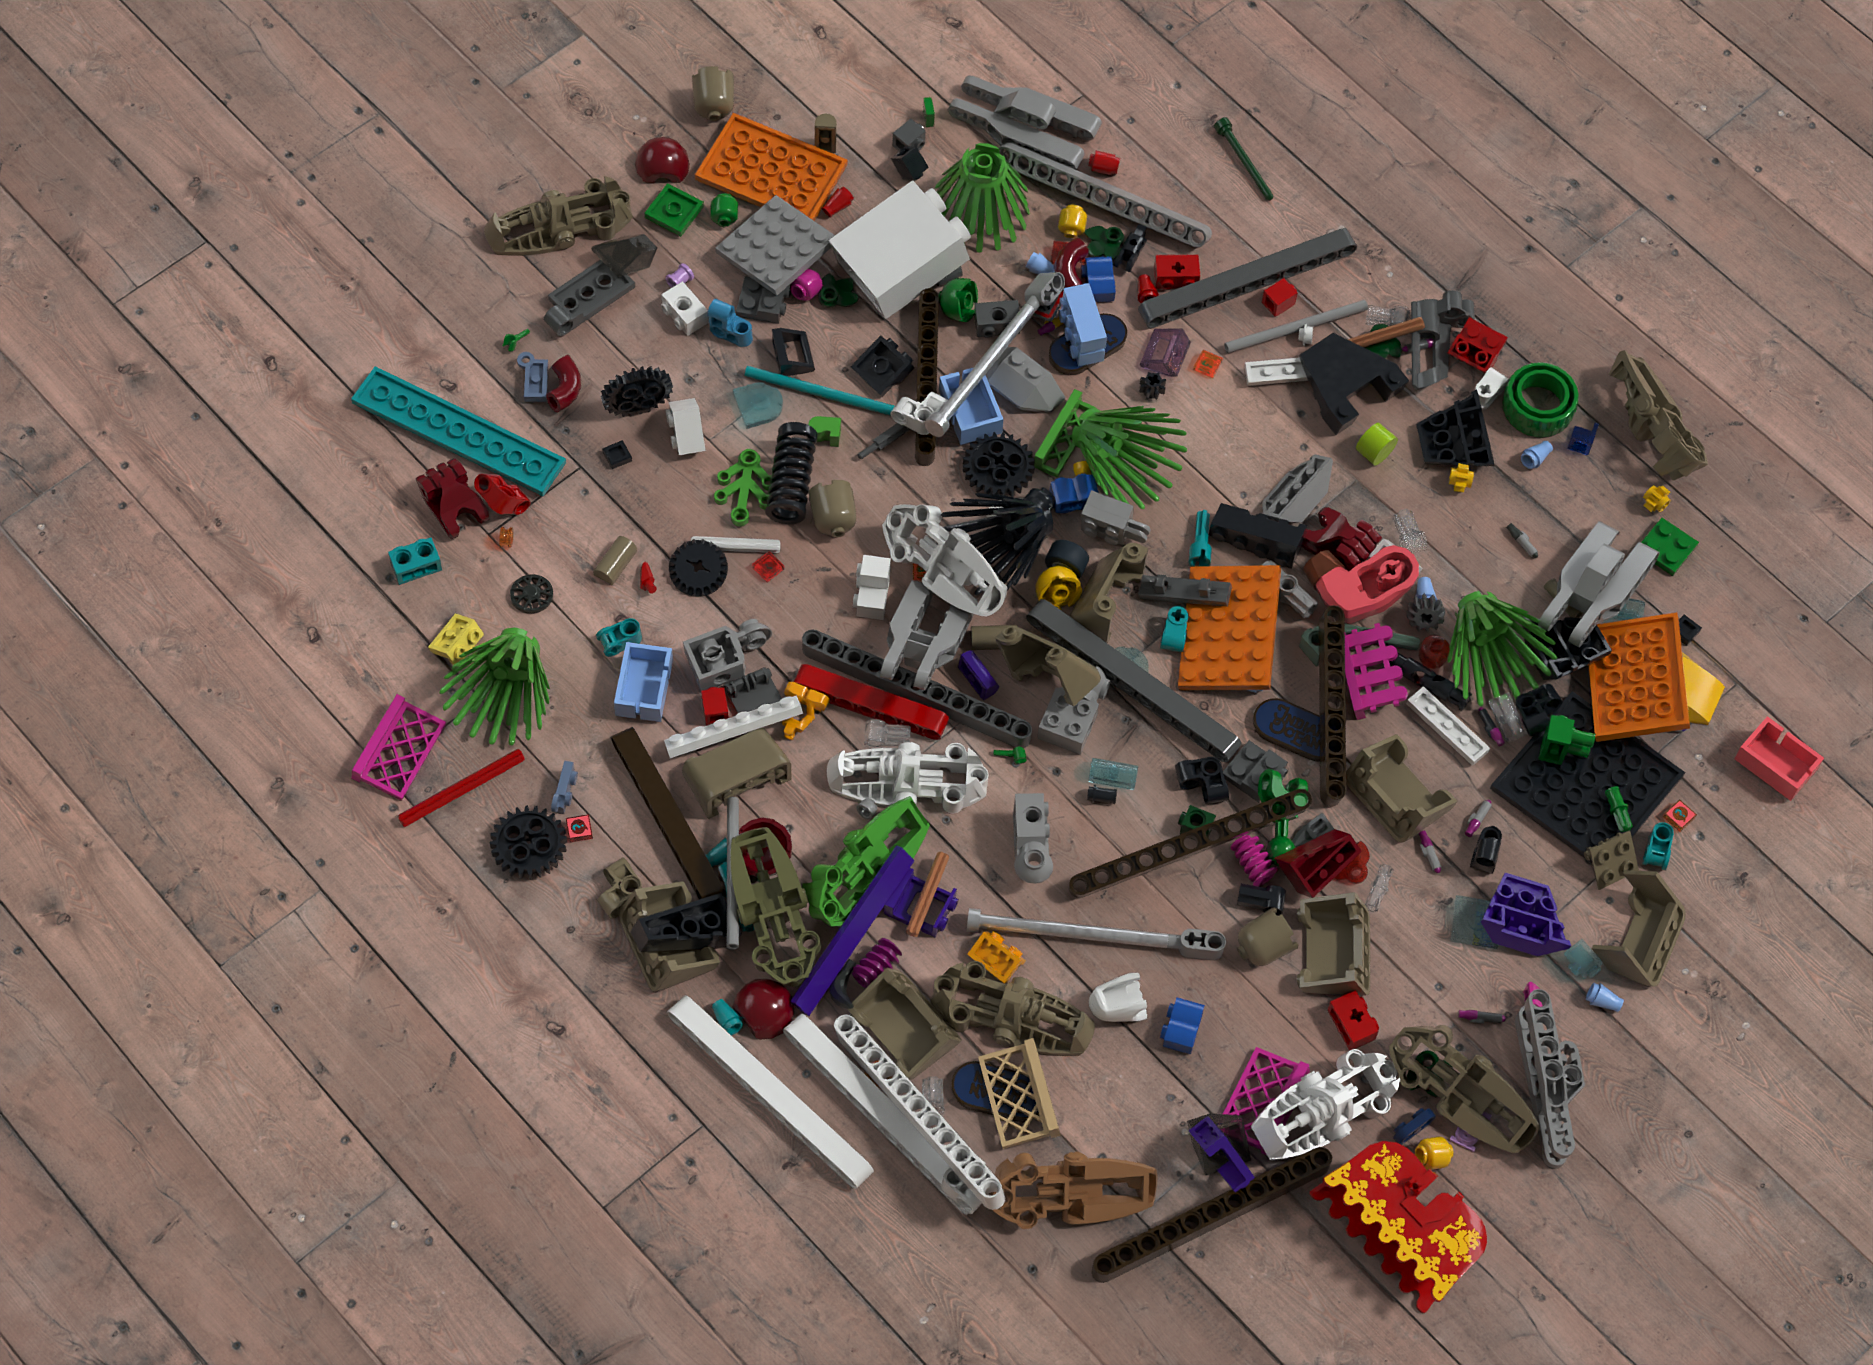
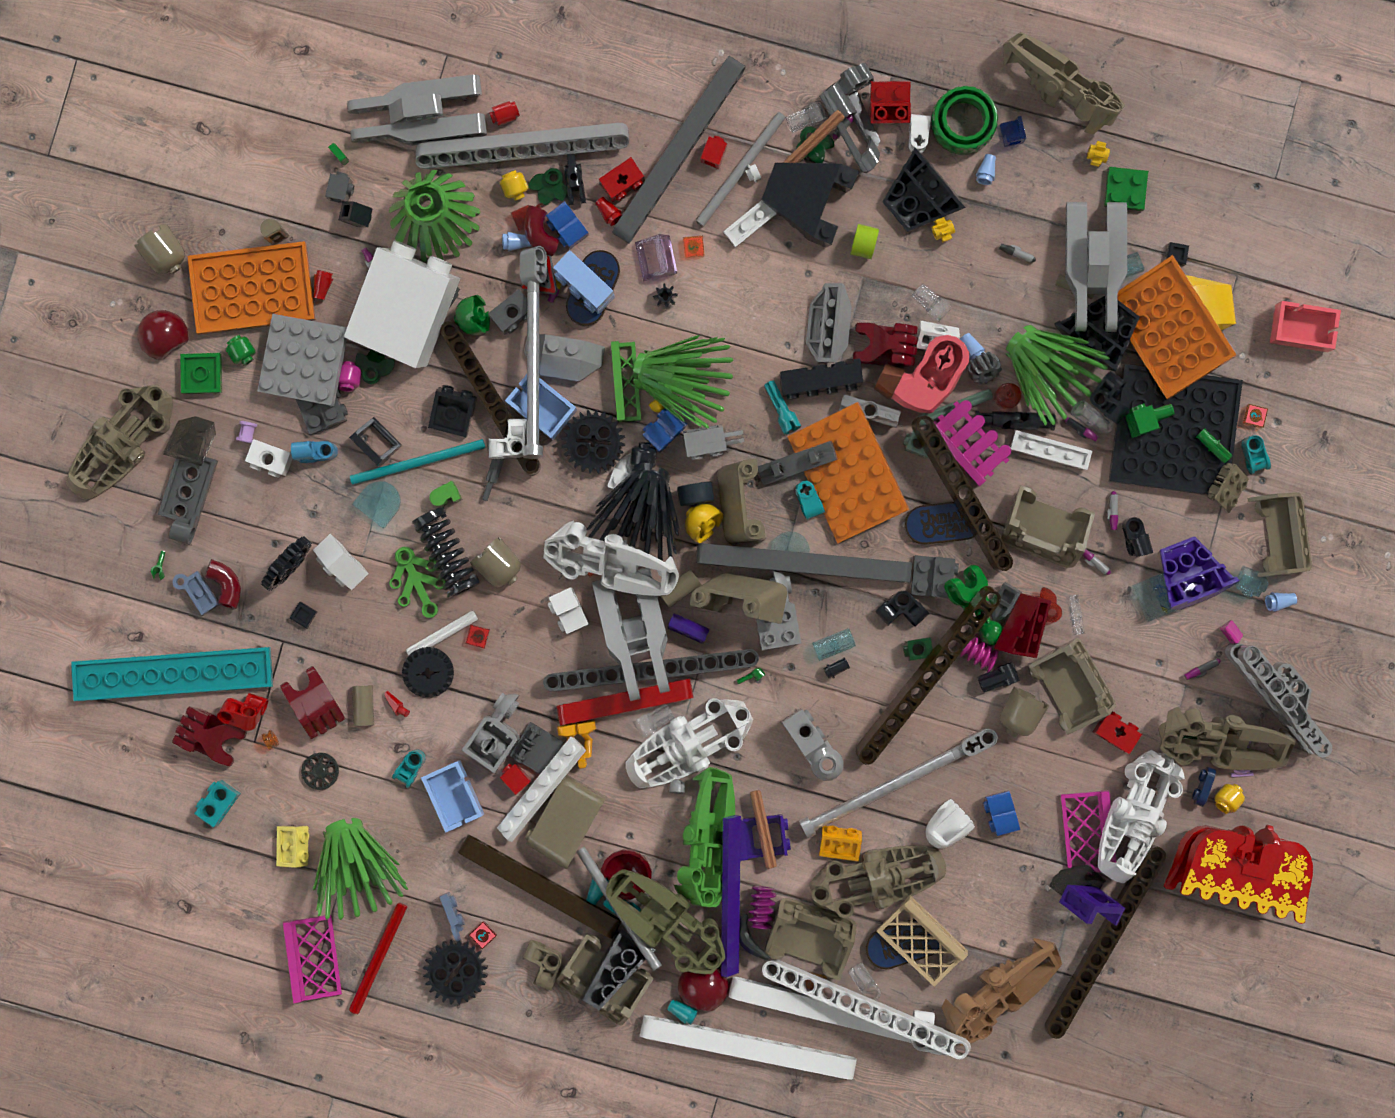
camera: 25 degrees left, 25 degrees up
dark green piece [1214,117,1274,201] -> none
none -> dark red piece [280,666,346,739]

